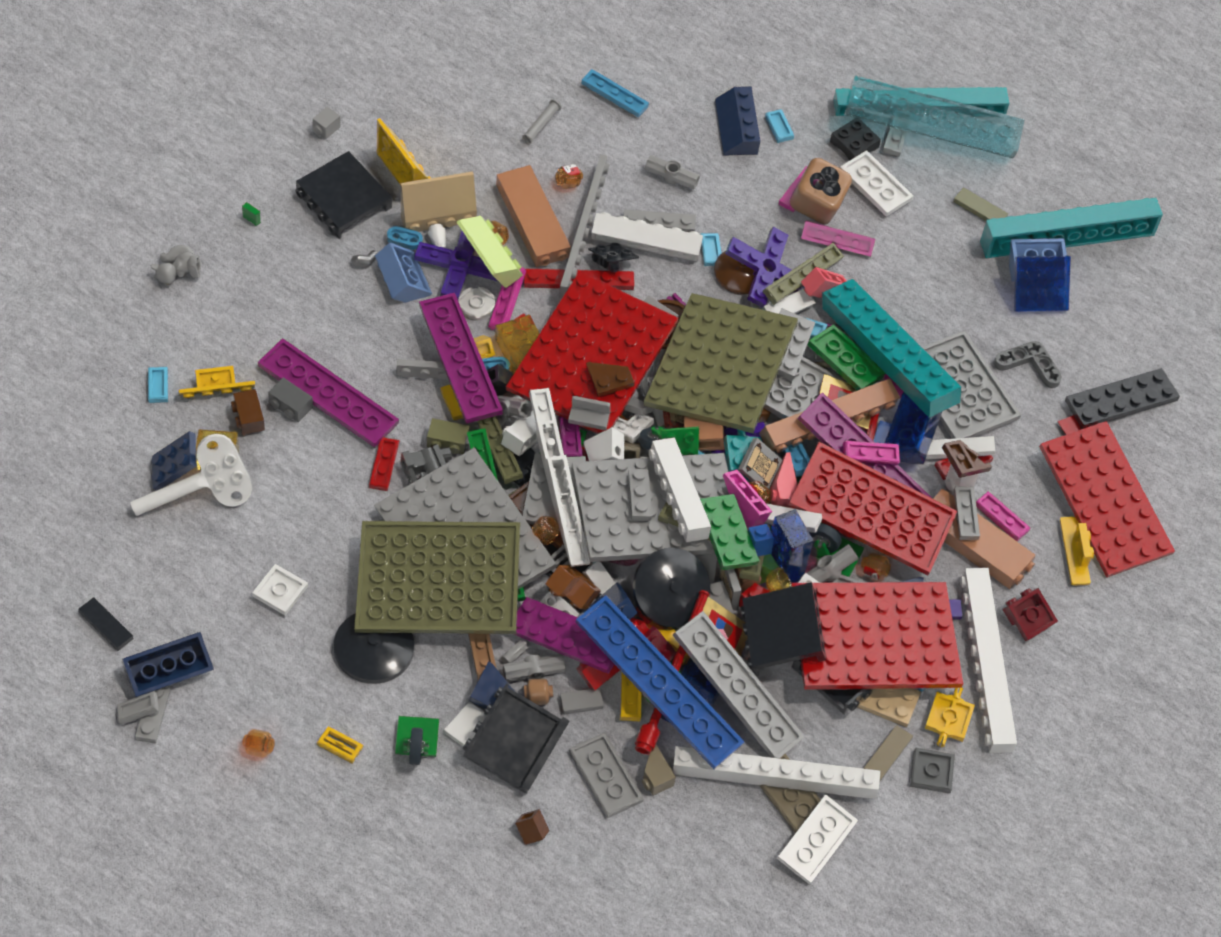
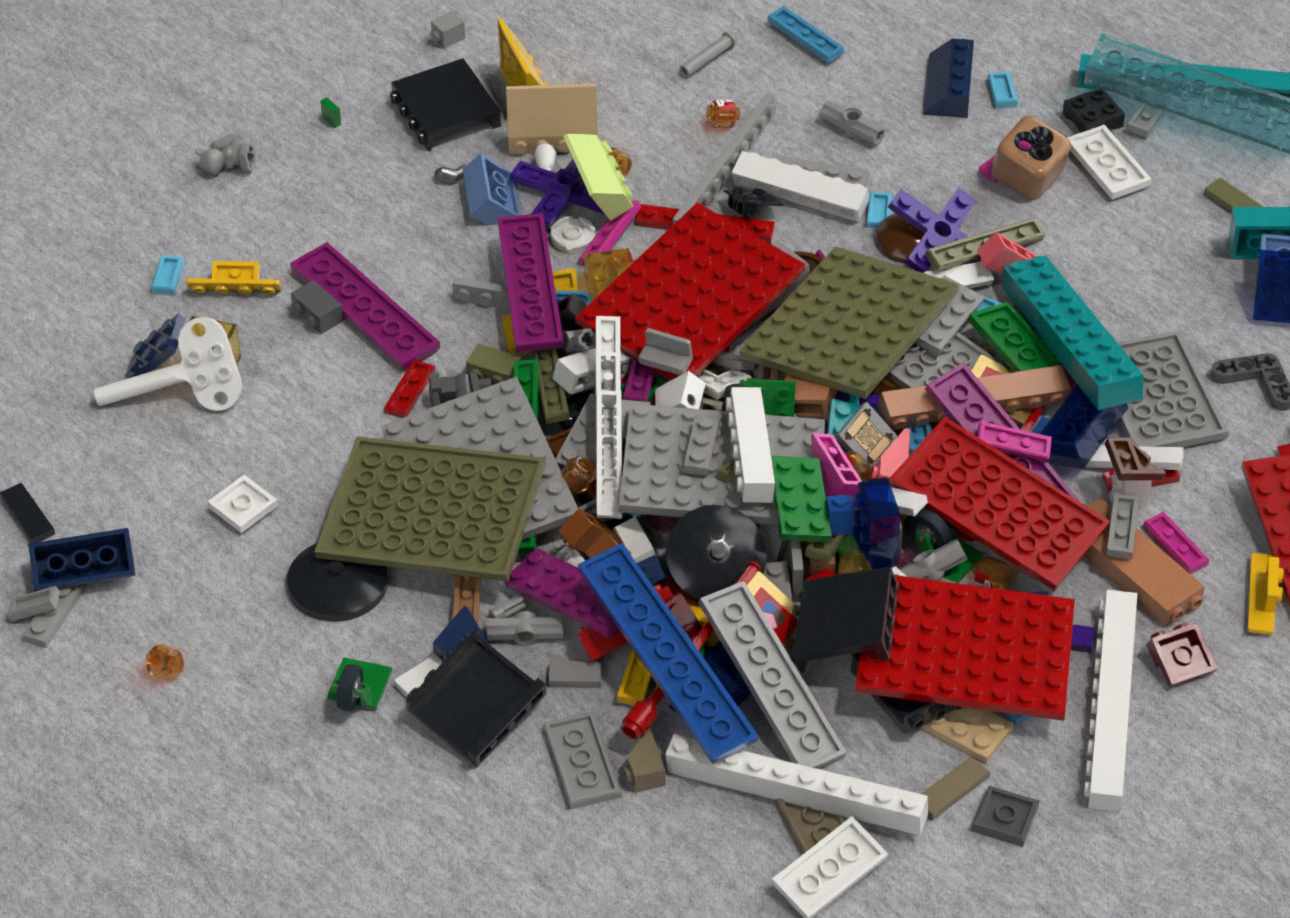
camera: 20 degrees right, 10 degrees down
reddish brown brick [231,389,265,435] -> none
yellow tile [317,726,363,764] -> none
dark azure plate [387,226,423,250] -> none
nougat brick [496,165,571,267] -> none
reddish brown panel [515,809,549,845] -> none
medium nougat head [524,679,553,705] -> none
reddish brown wing [586,362,634,397] -> none
dark pink plate [801,221,875,257] -> none
yellow plate [924,687,975,747] -> none

